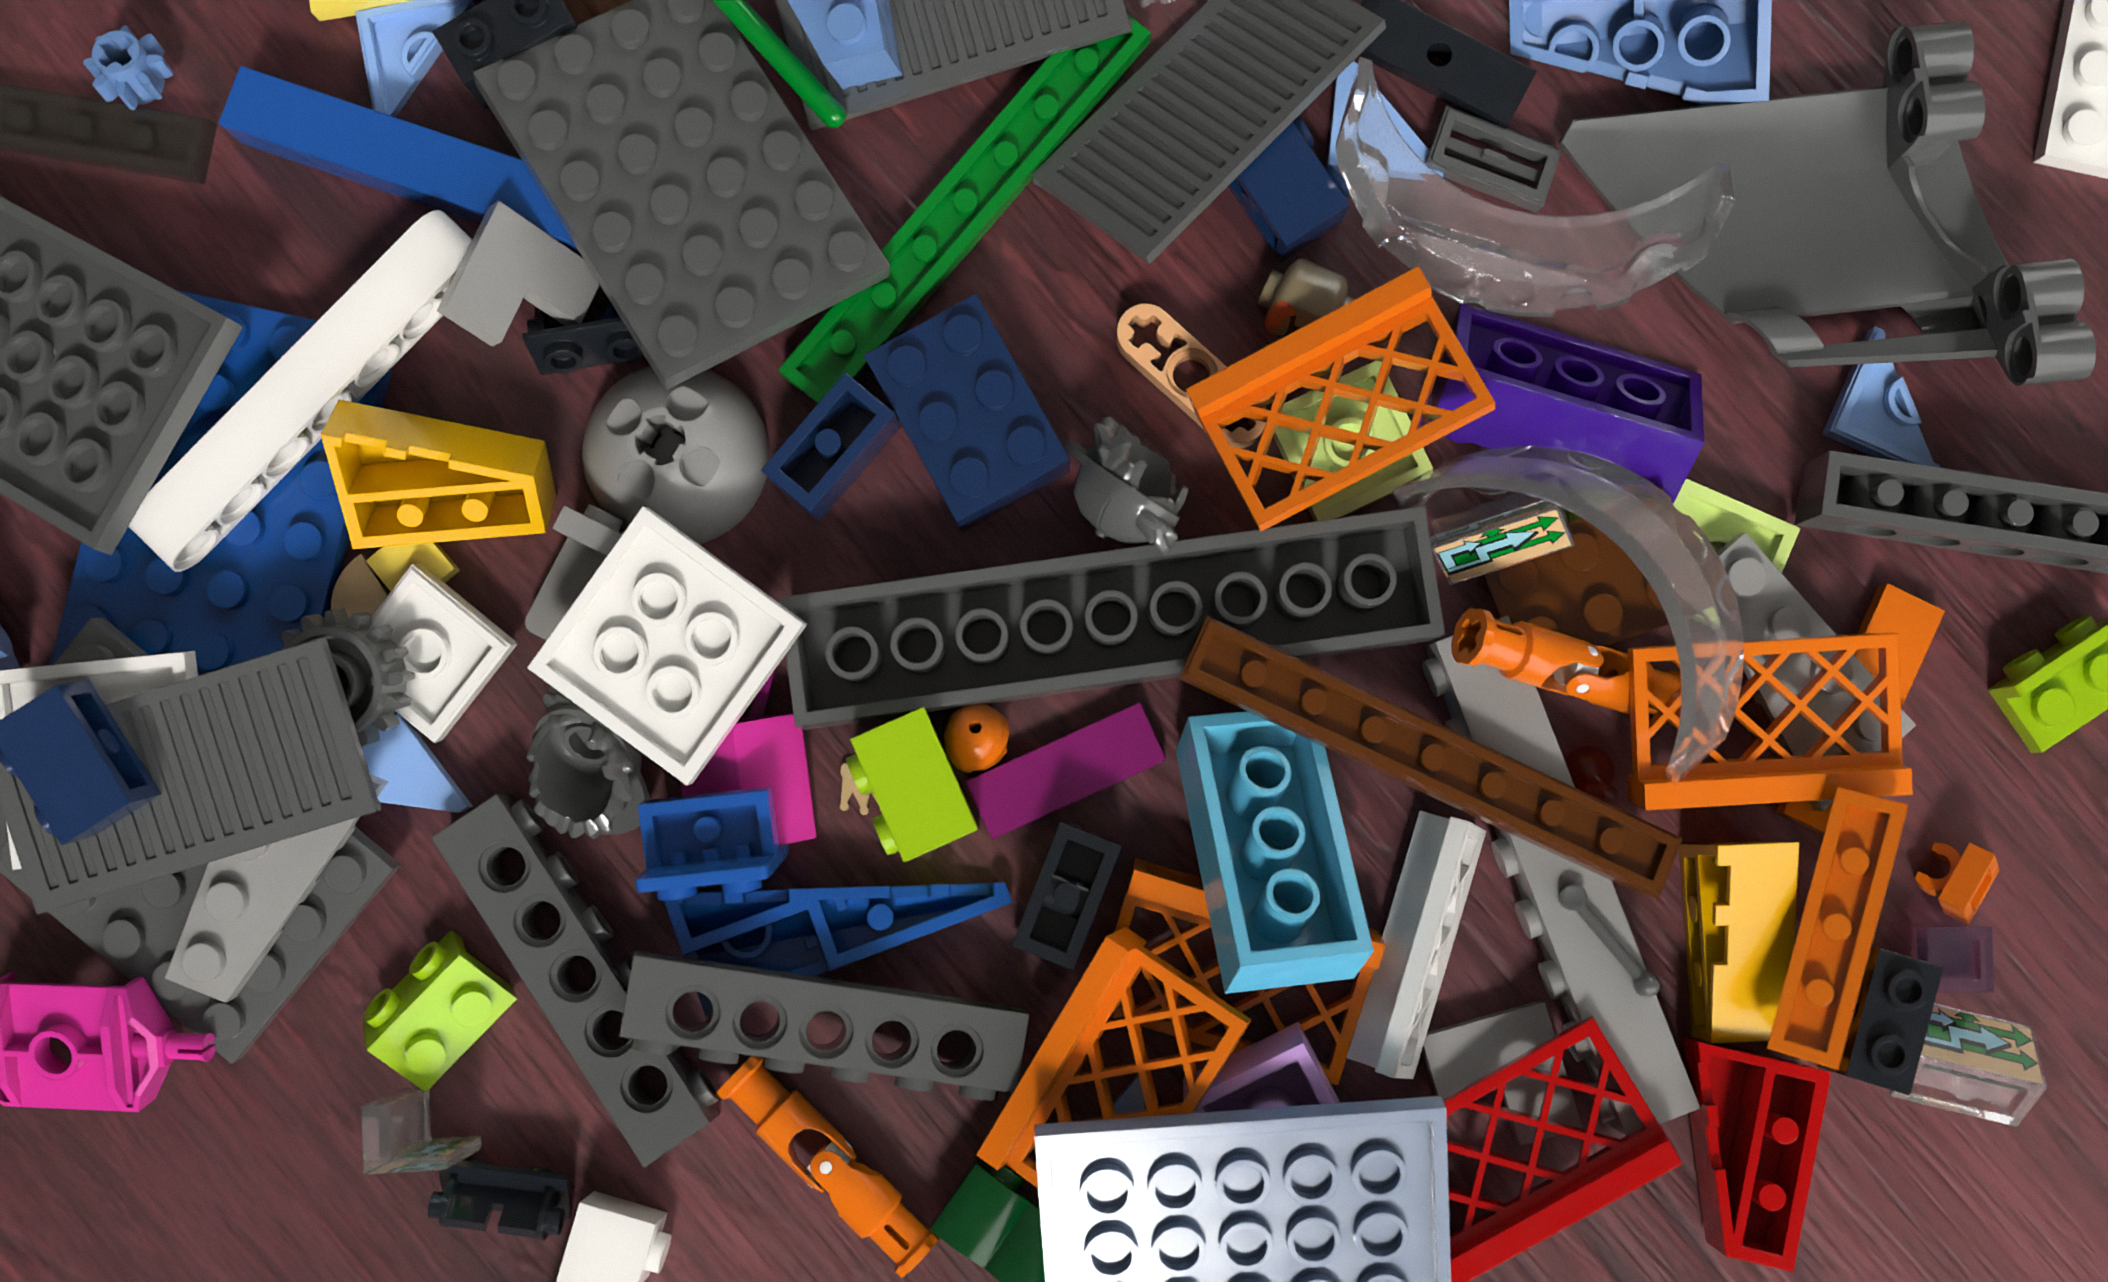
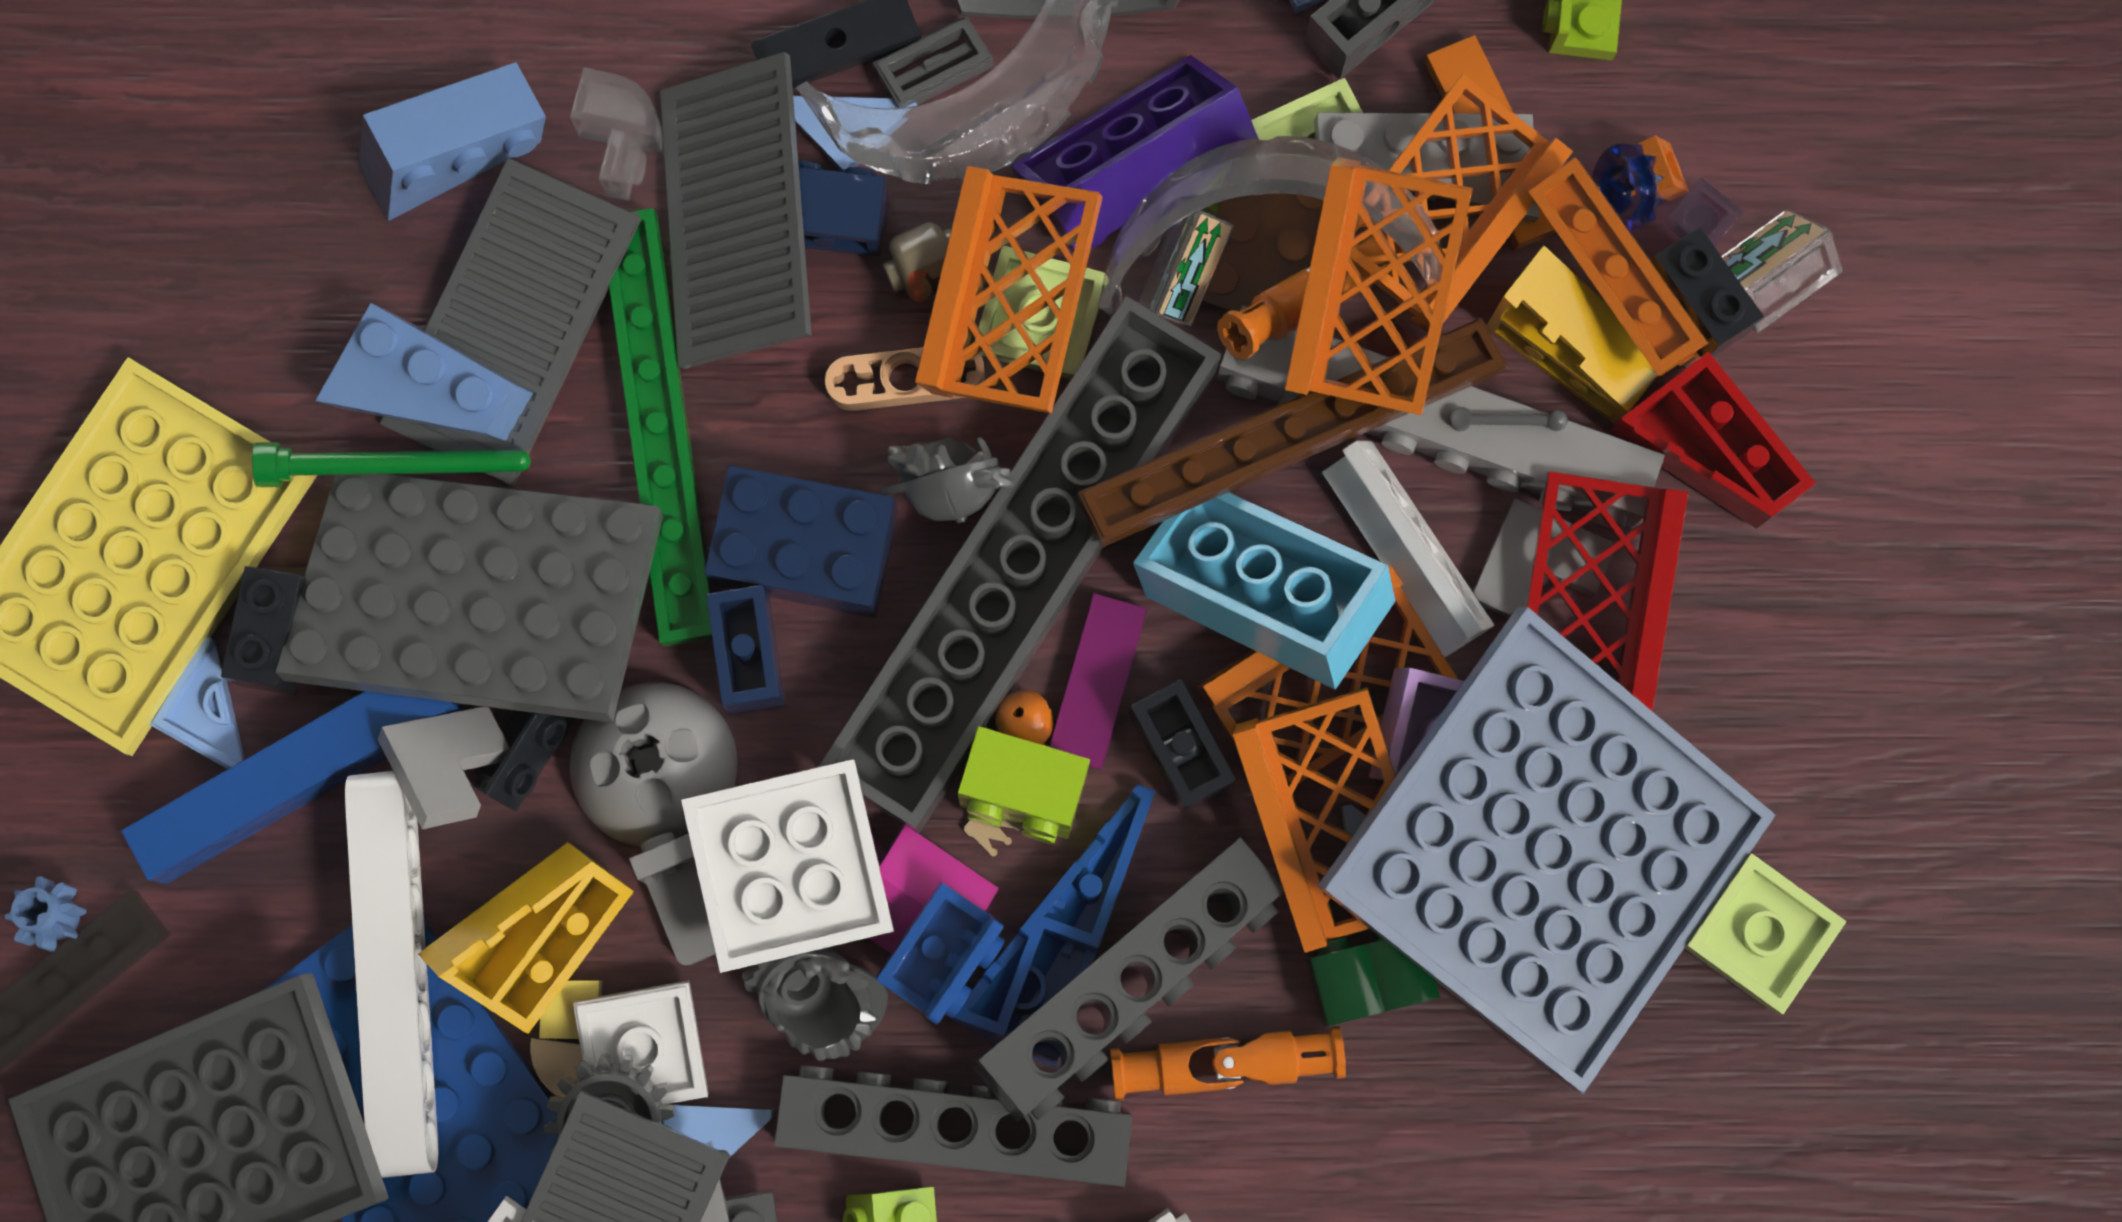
camera: 55 degrees left, 5 degrees down
none -> orange fence [1285,157,1473,416]
none -> clear blue gear [1592,143,1664,231]

